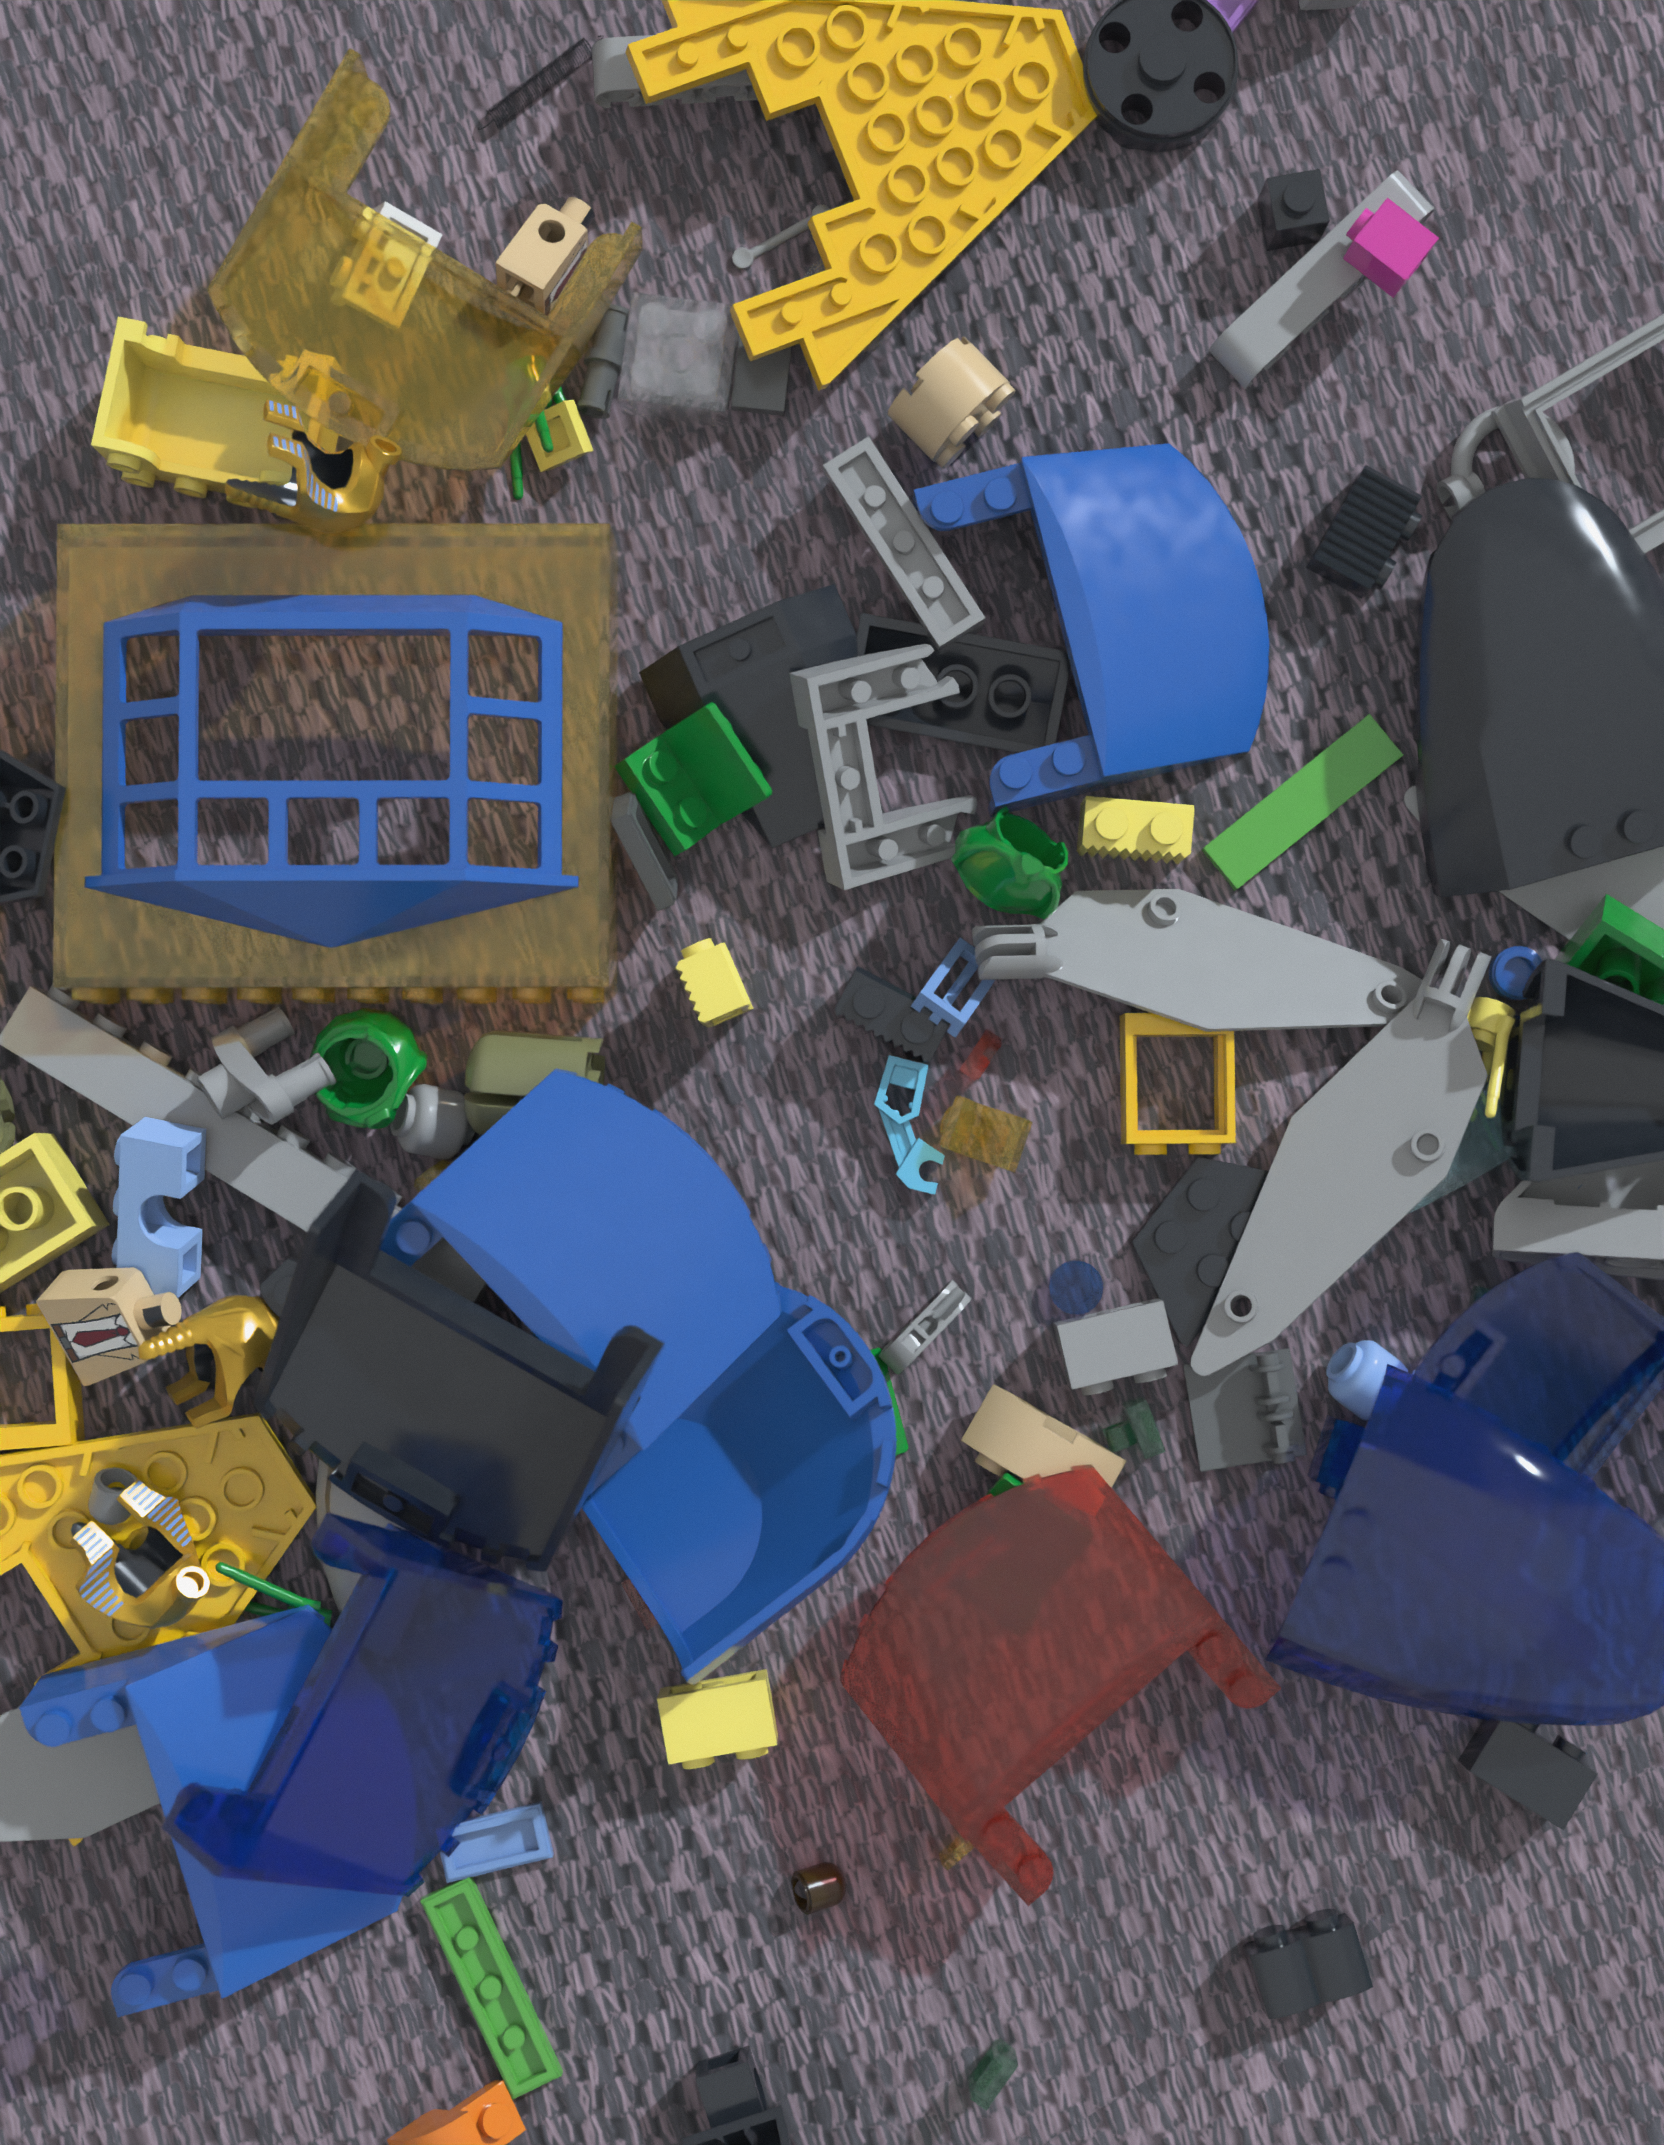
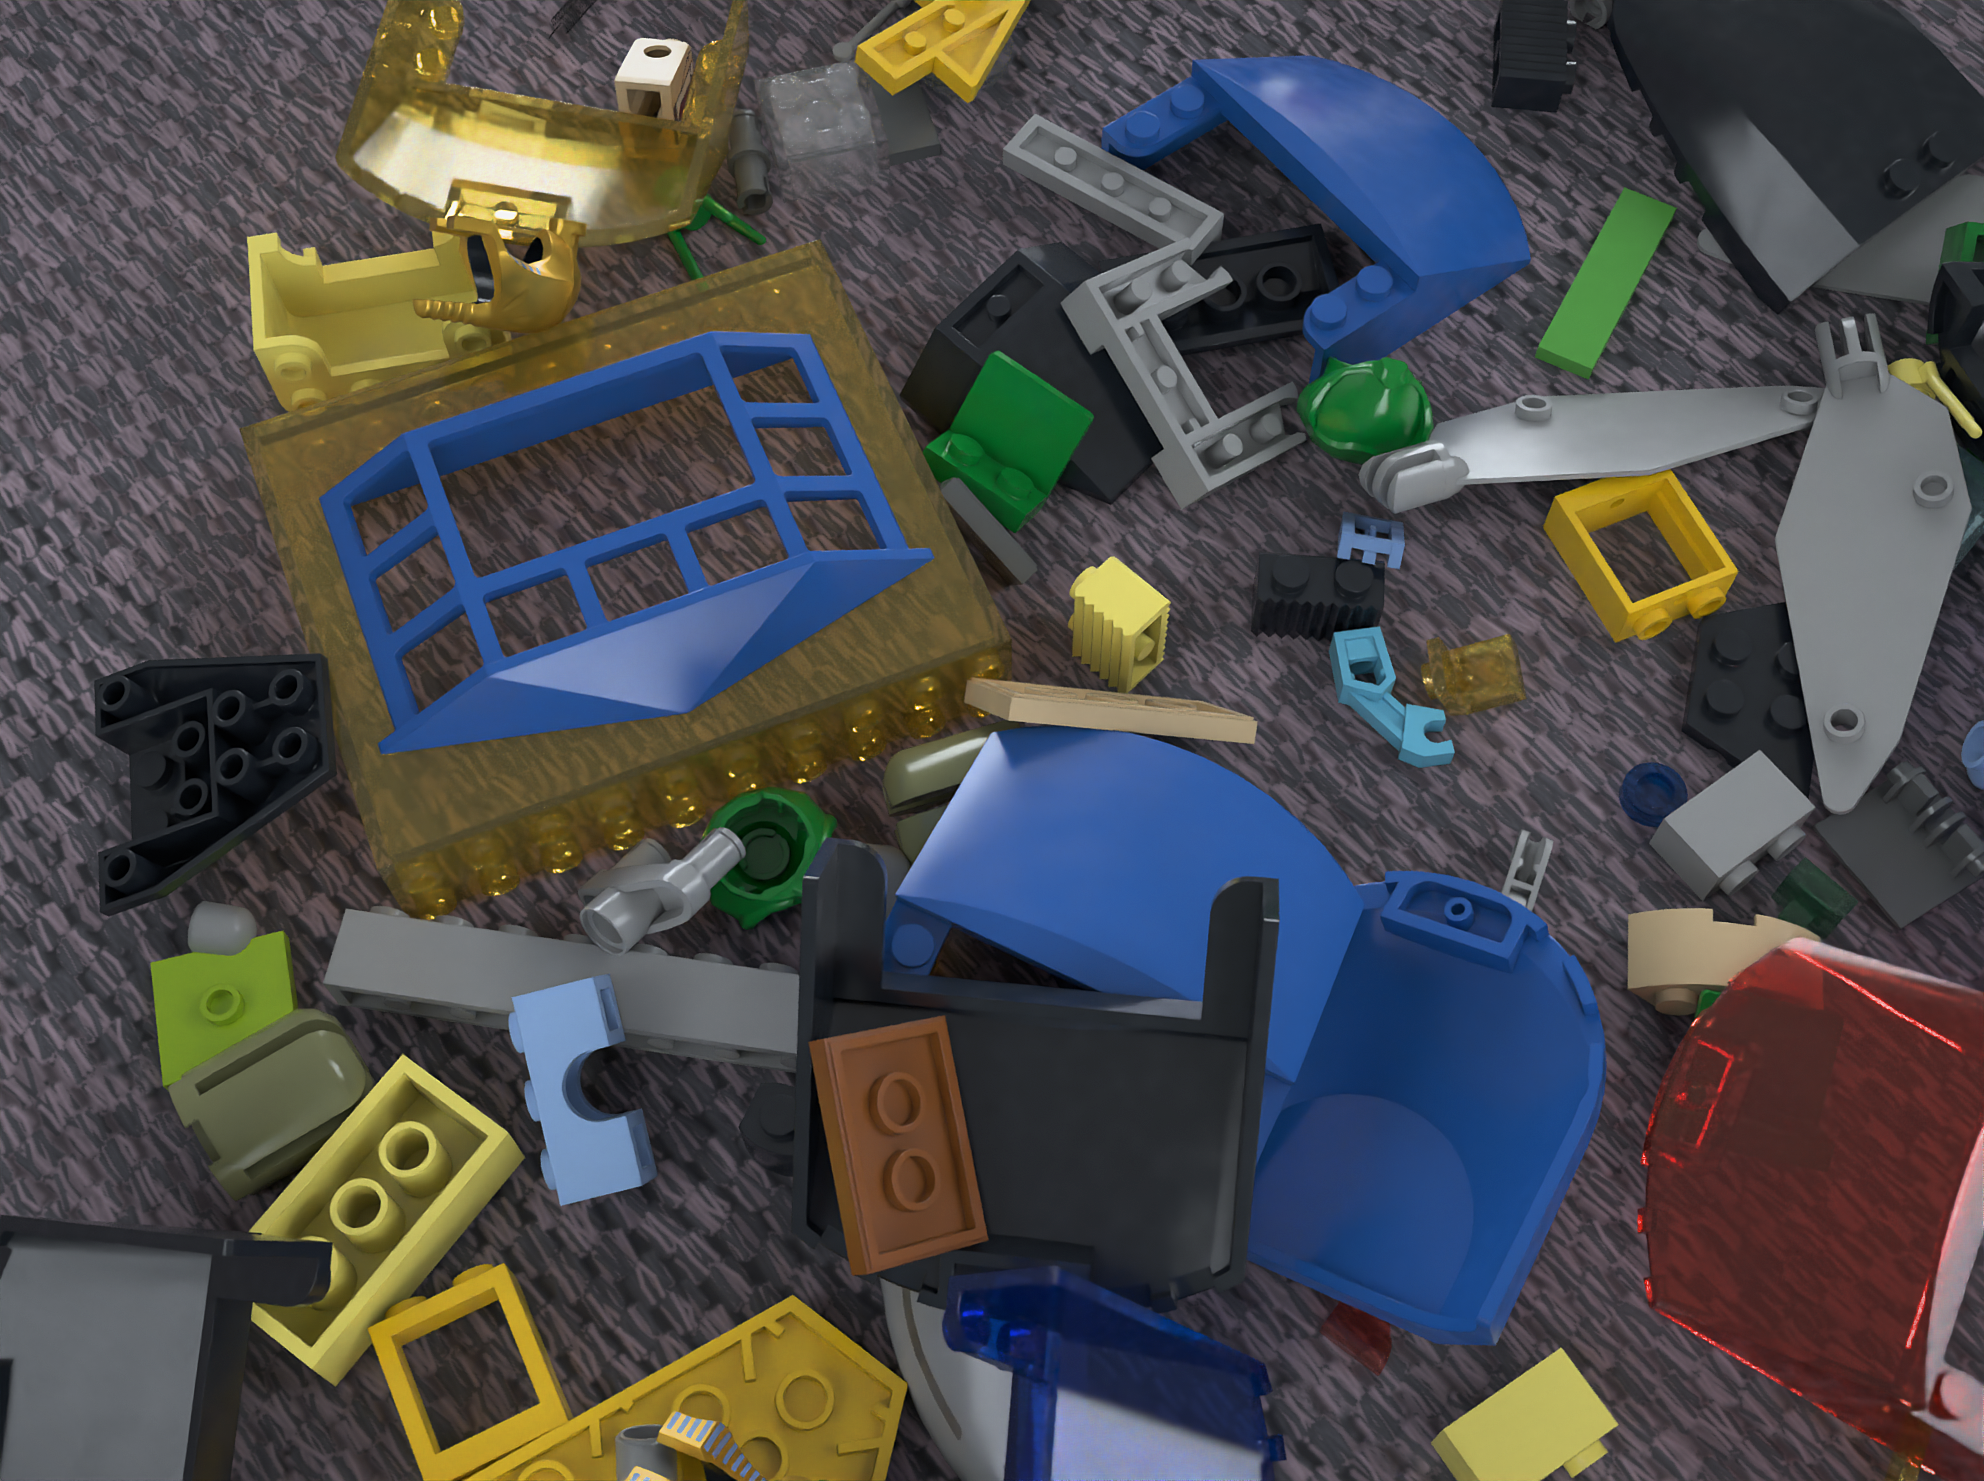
camera: 20 degrees left, 25 degrees down
tan torso [36,1267,181,1386] -> none
pearl gold piece [138,1295,280,1429] -> none
light yellow plate [521,400,594,472] -> none
tan brick [888,336,1016,469] -> none
clear red tile [957,1029,1002,1082] -> none
light yellow brick [1077,796,1194,865] -> none
blue tile [1489,946,1542,1000] -> none
none -> dark orange tile [809,1015,988,1275]
none -> tan tile [964,677,1258,744]

